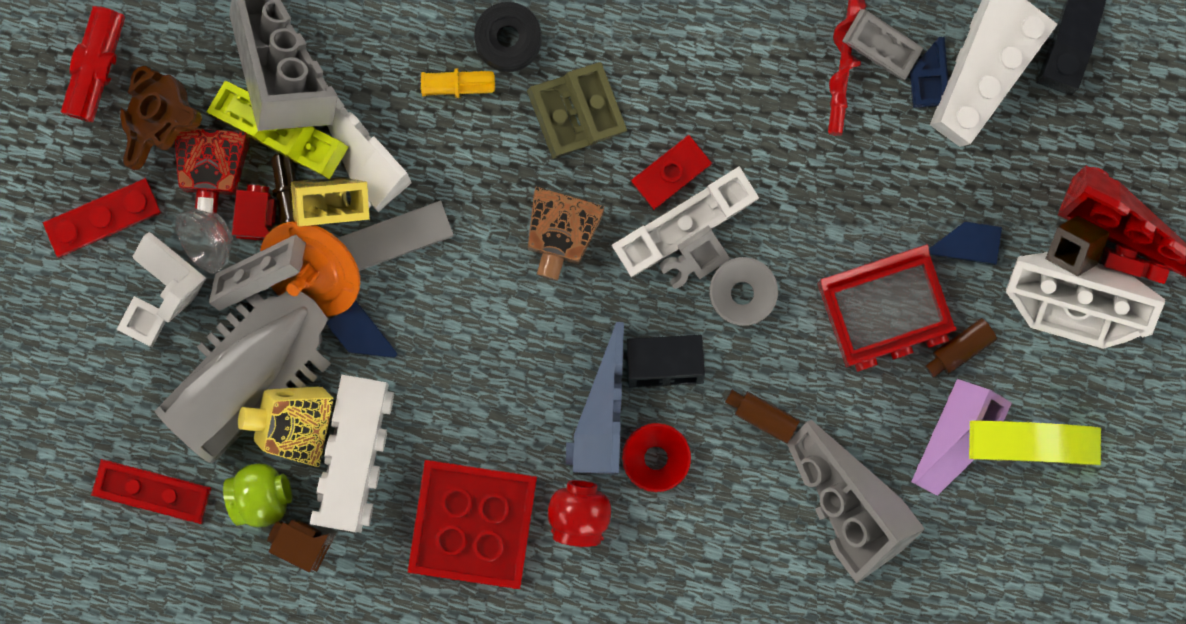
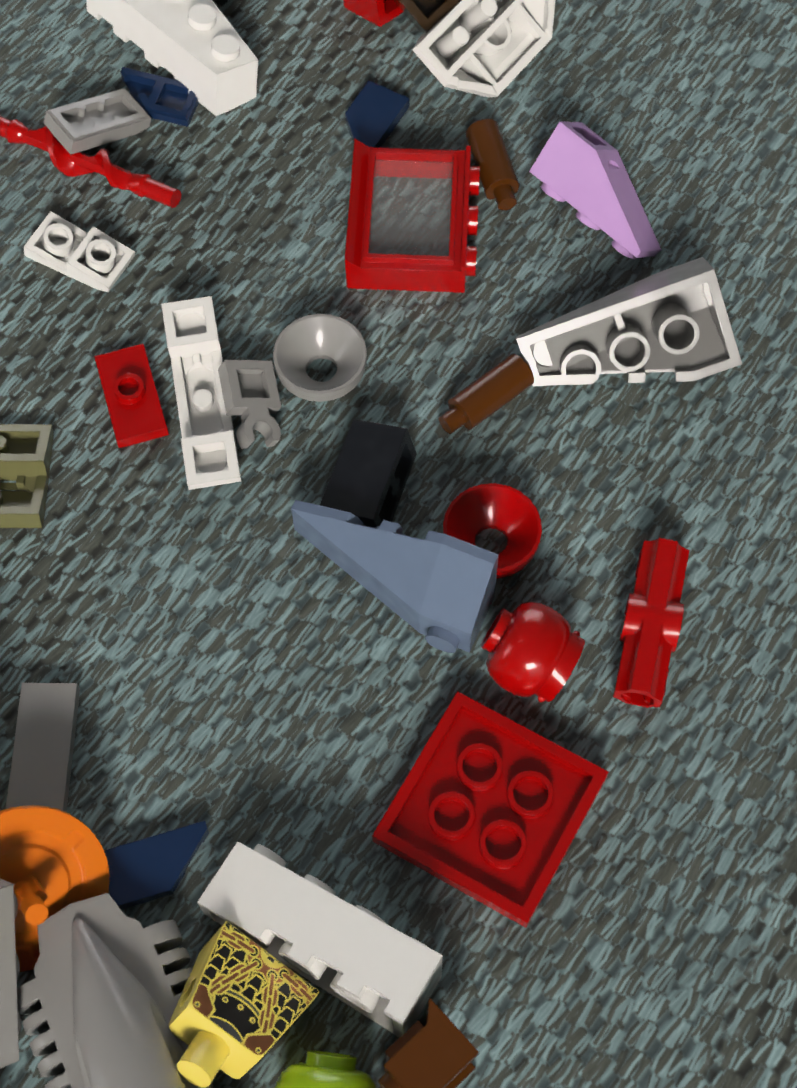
camera: 65 degrees left, 20 degrees down
torso [528,187,605,281] -> none
neon yellow slope [969,420,1101,465] -> none
none -> white slope [24,211,135,292]
none -> red piece [613,538,690,708]

